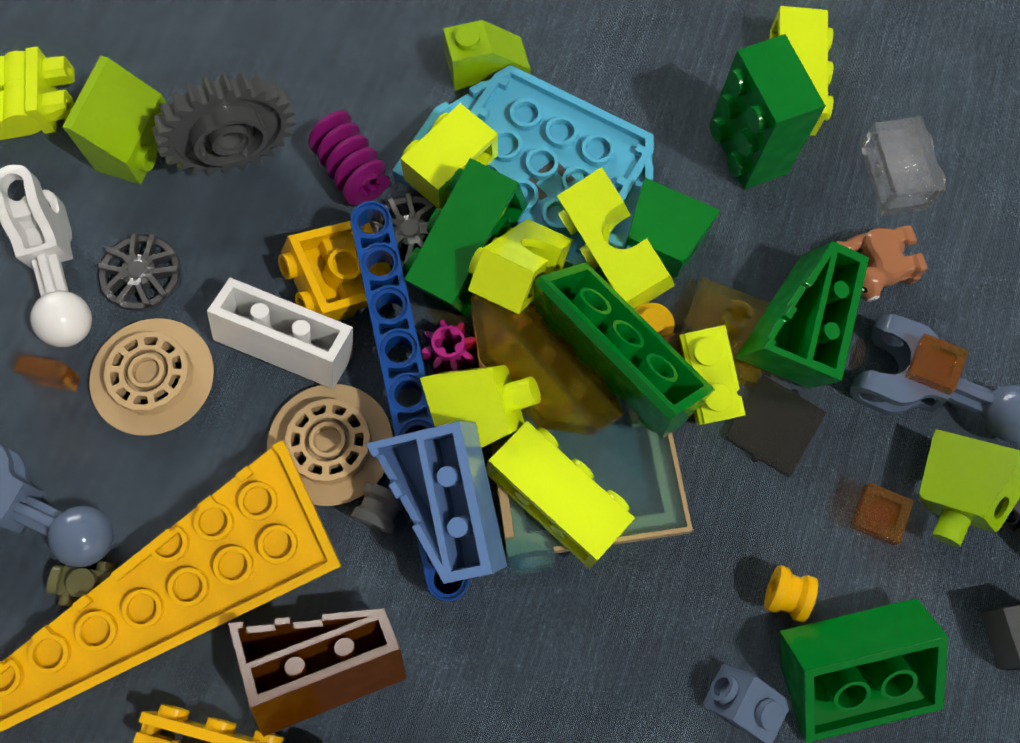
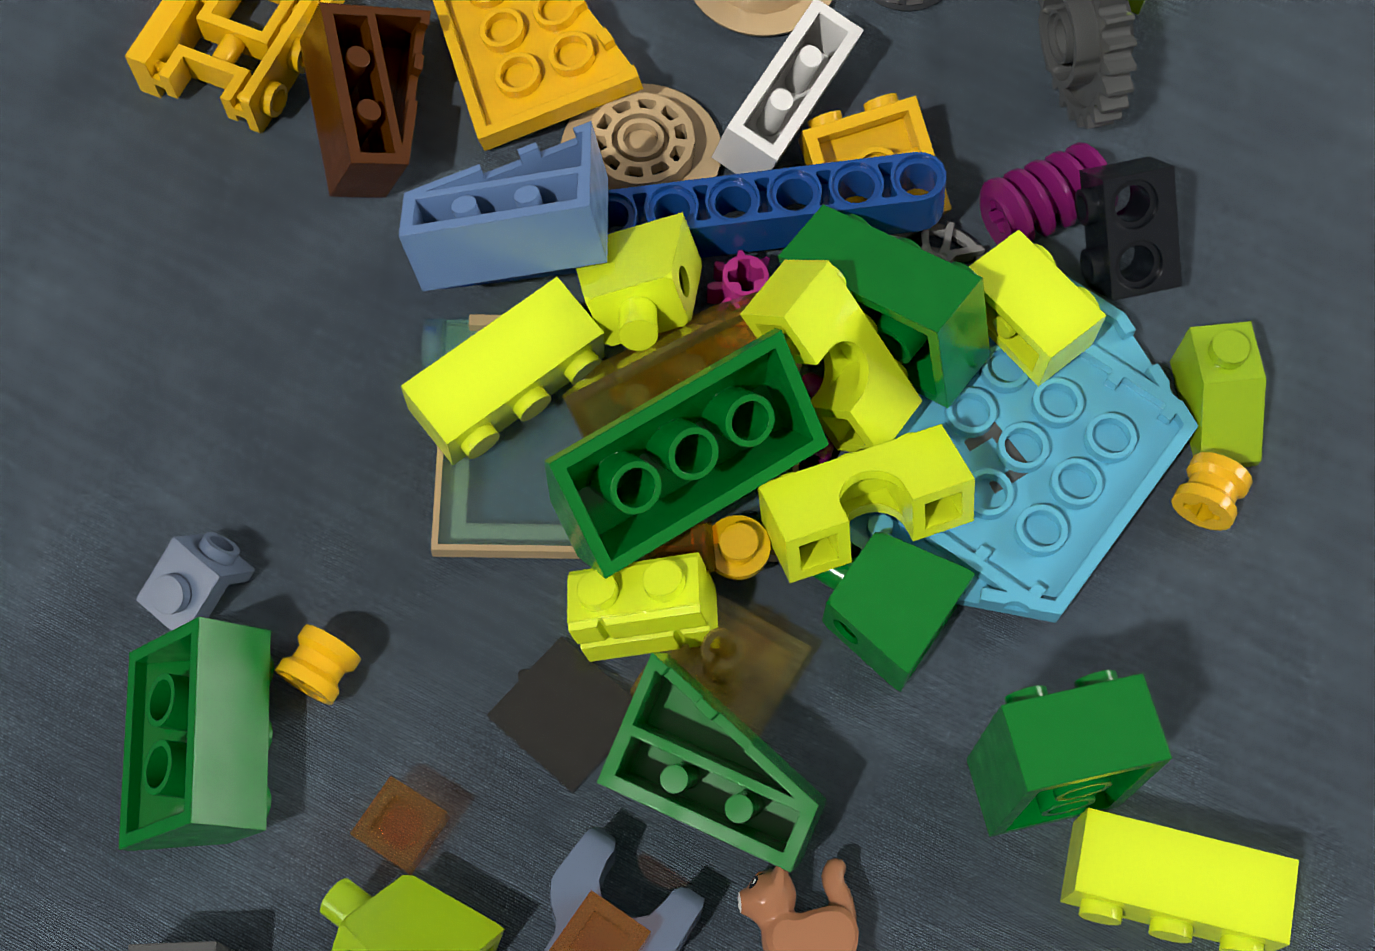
camera: 100 degrees right, 5 degrees down
none -> black brick [1075,156,1182,301]
none -> yellow wheel [1171,452,1252,531]

